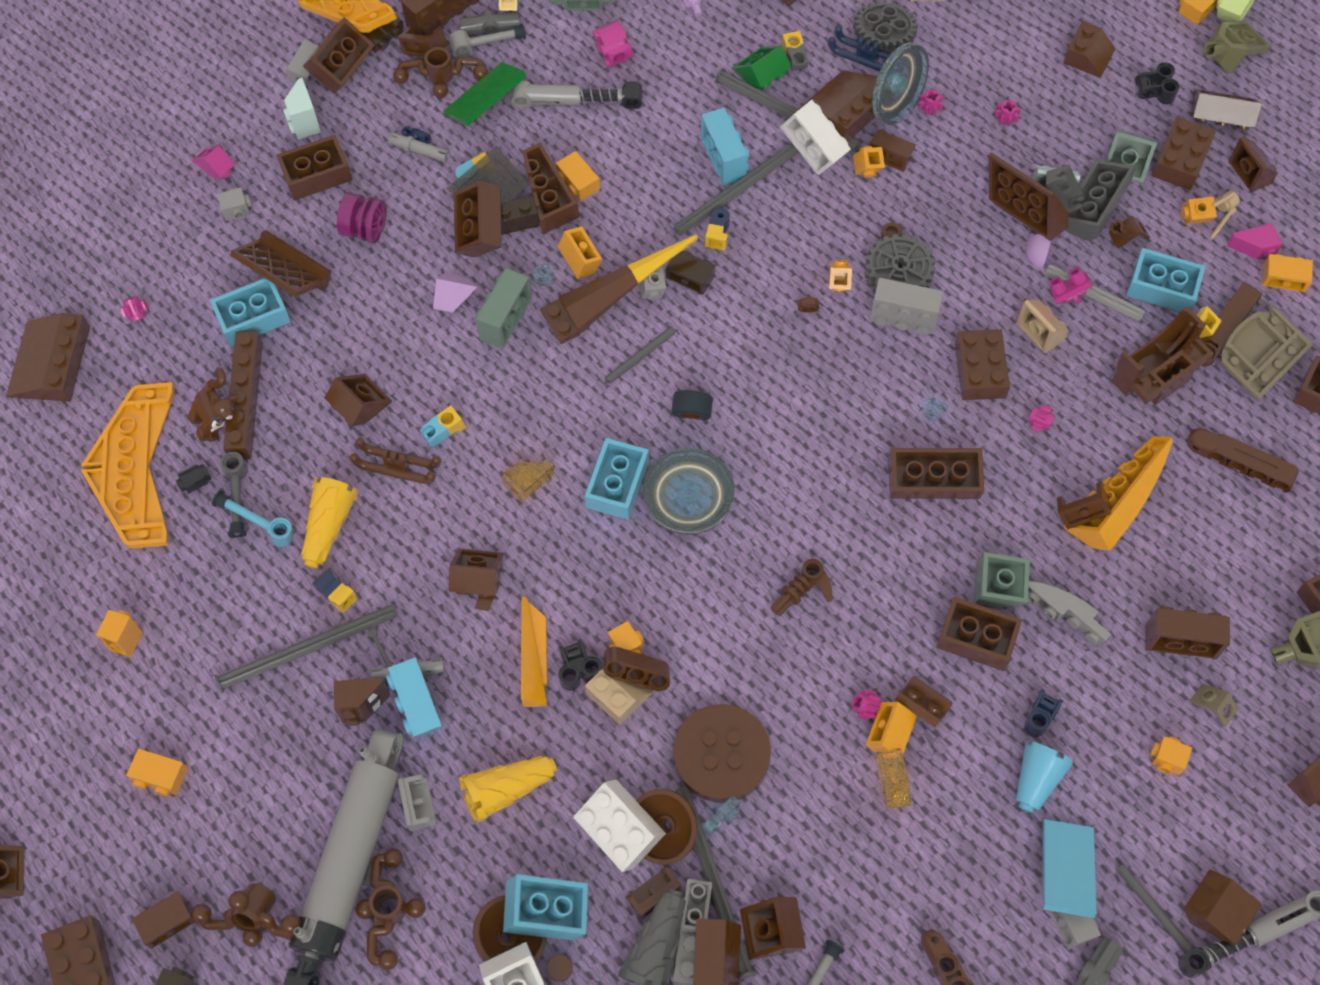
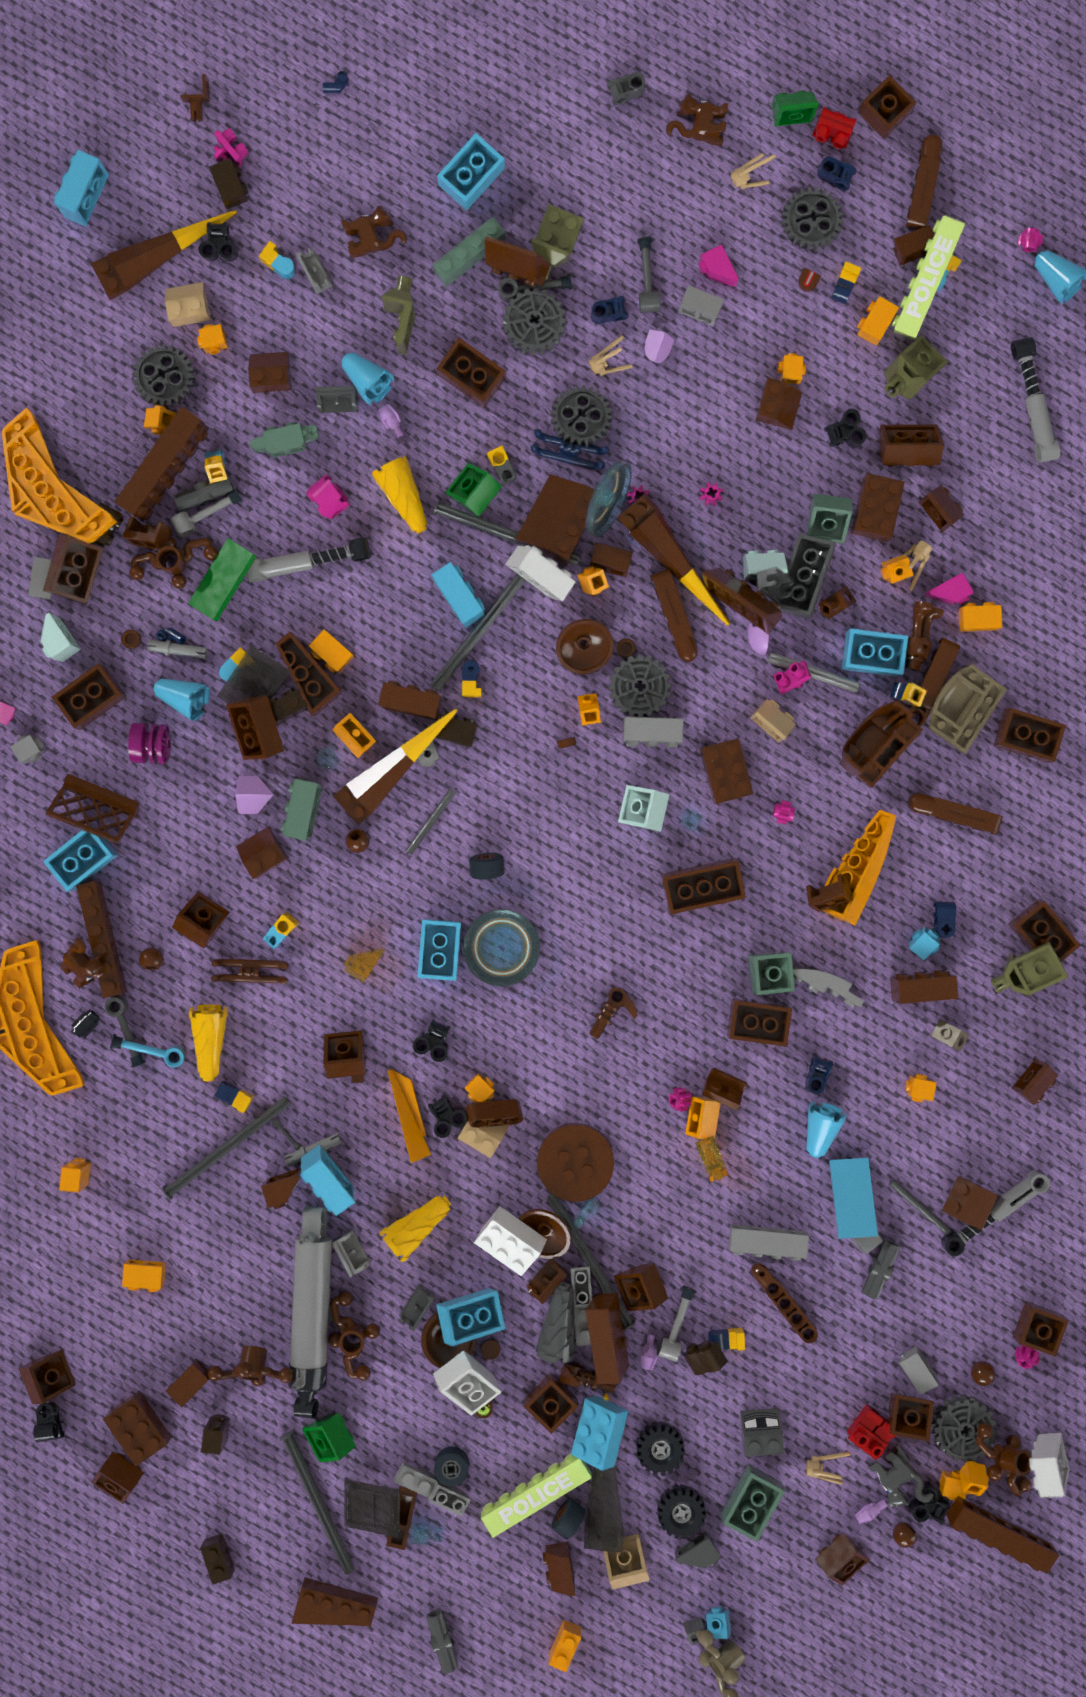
camera: 15 degrees left, 25 degrees up
none -> reddish brown tile [121,630,142,649]
none -> reddish brown piece [139,947,164,970]
none -> medium azure cone [153,679,210,721]
none -> reddish brown slope [236,826,289,879]
none -> reddish brown piece [345,829,369,853]
none -> yellow cone [371,456,428,534]
none -> reddish brown brick [378,680,442,721]
none -> dark grey hinge [399,1284,435,1332]
none -> black piece [413,1019,450,1062]
none -> reddish brown dish [556,619,613,674]
none -> reddish brown plate [618,493,730,626]
none -> light aqua slope [618,785,669,832]
none -> reddish brown piece [650,569,698,662]
none -> light grey brick [728,1224,809,1261]
none -> light orange brick [777,353,806,384]
none -> reddish brown piece [906,601,944,672]
none -> medium azure brick [909,927,940,960]
none -> dark blue piece [933,901,956,938]

